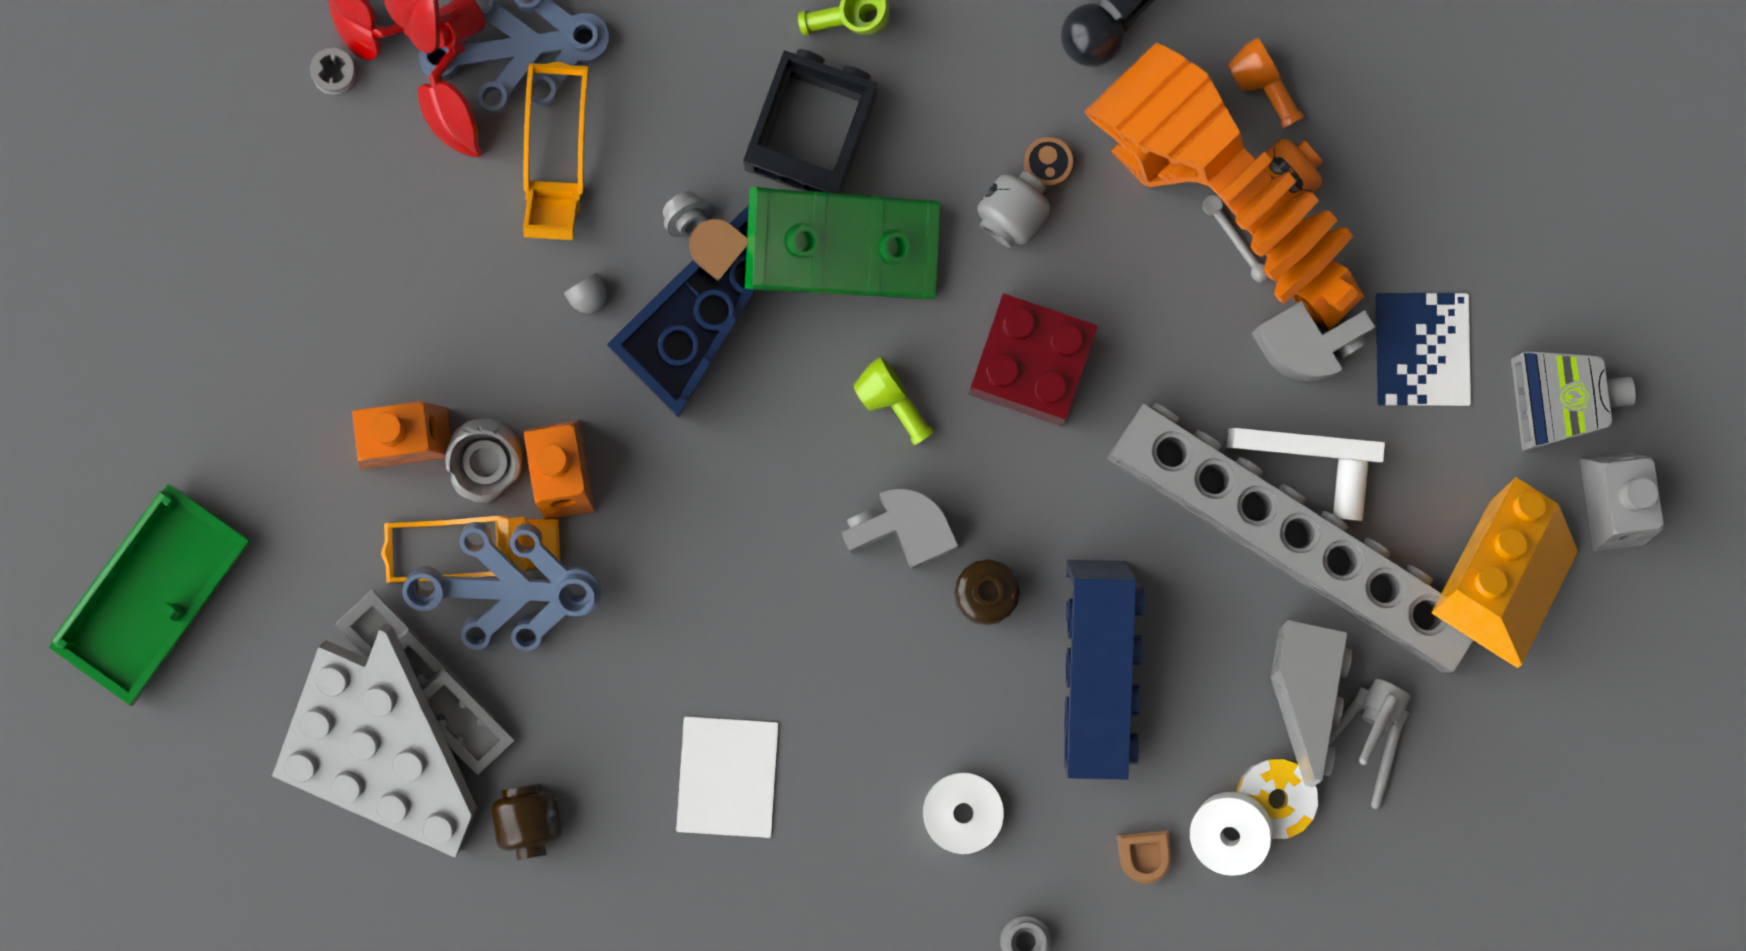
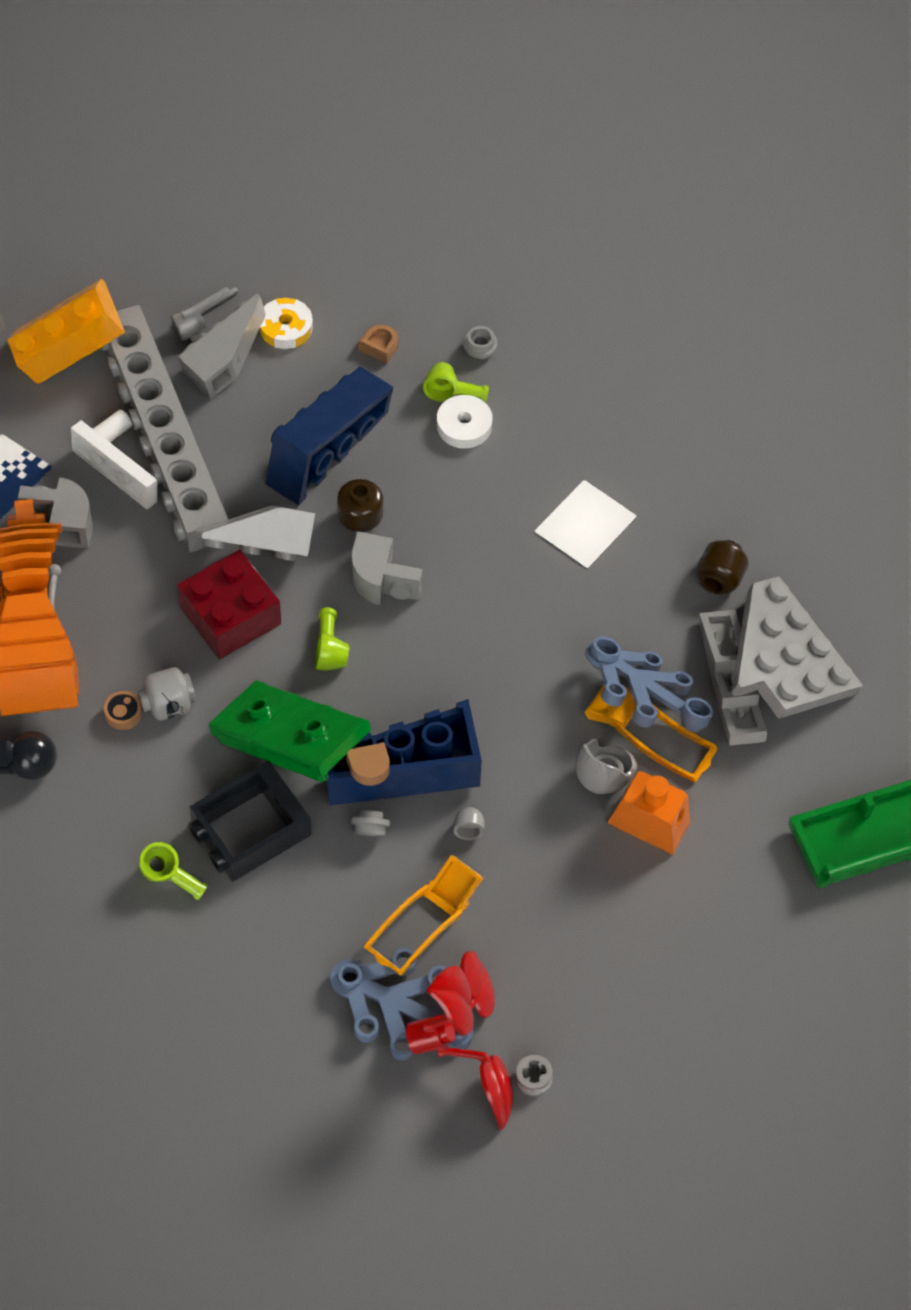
camera: 145 degrees left, 25 degrees down
orange torso [524,419,595,519] -> none
white piece [1190,792,1273,876] -> none
none -> light grey slope [194,505,315,561]
none -> lime bar [423,362,489,403]

